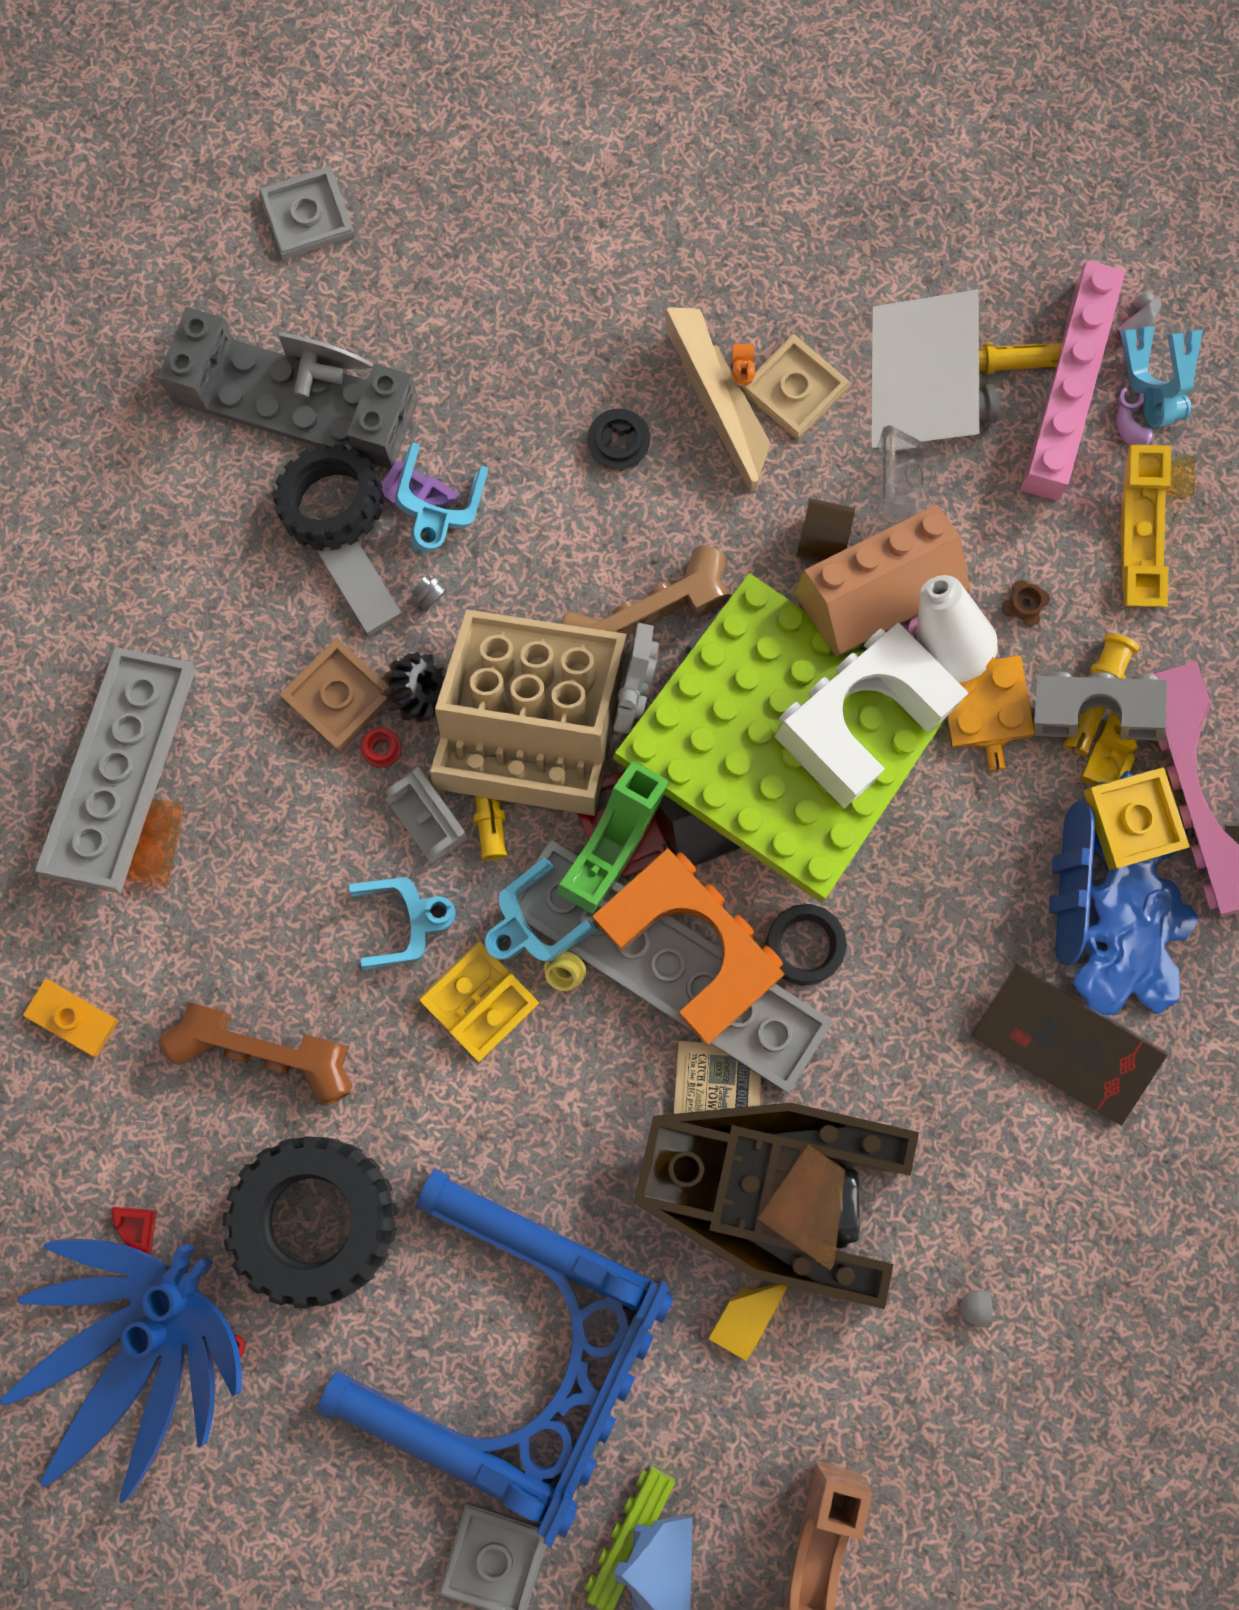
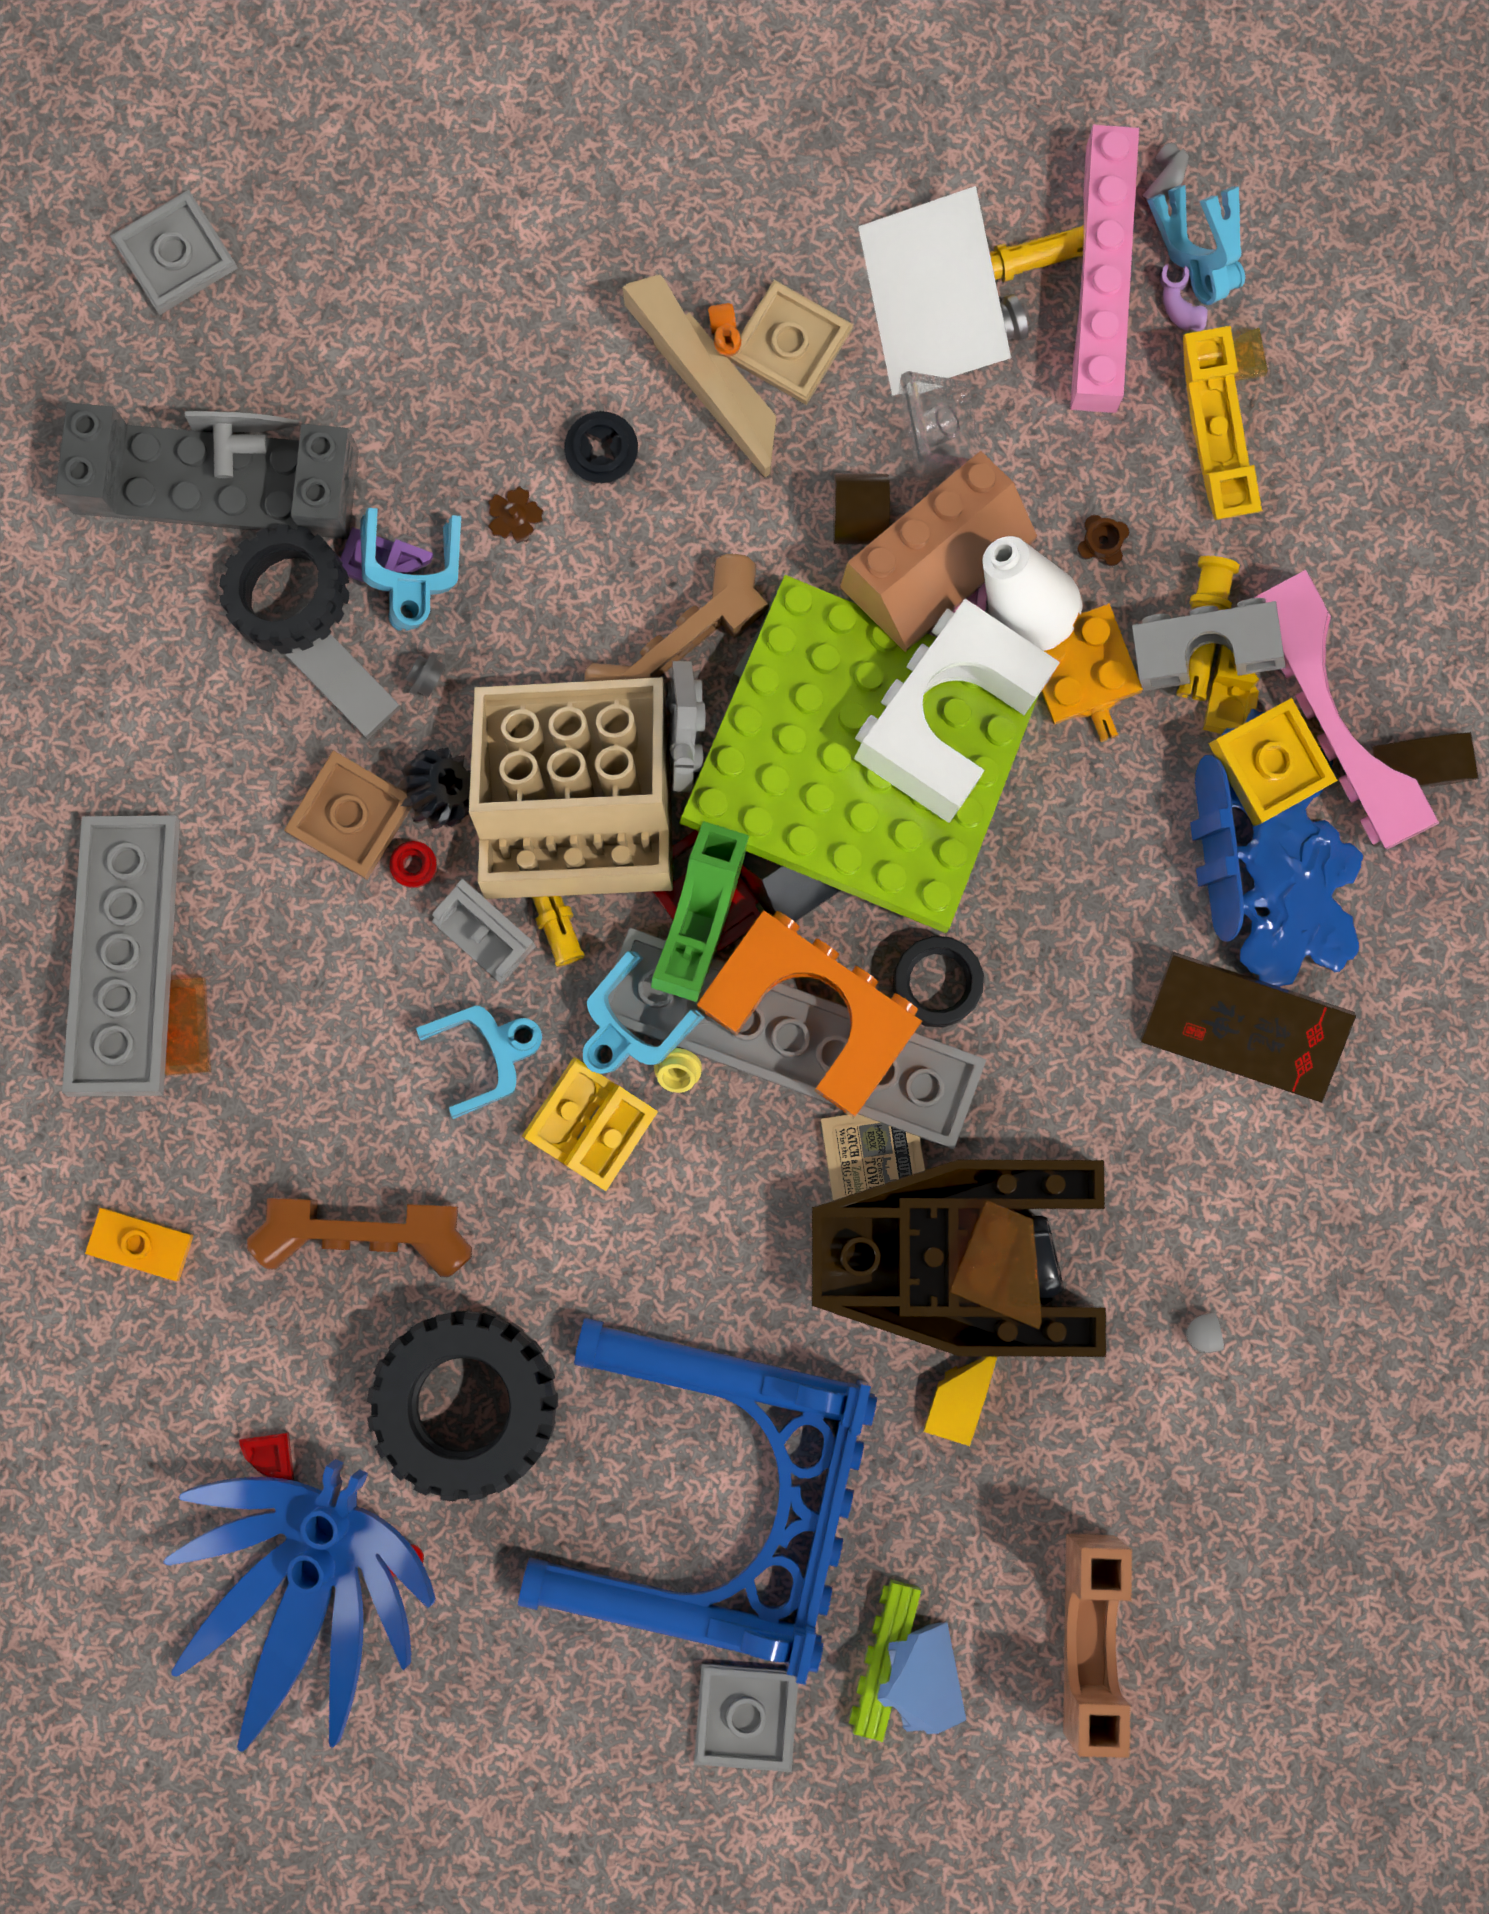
camera: 15 degrees left, 5 degrees up
none -> reddish brown plant [488,486,544,543]

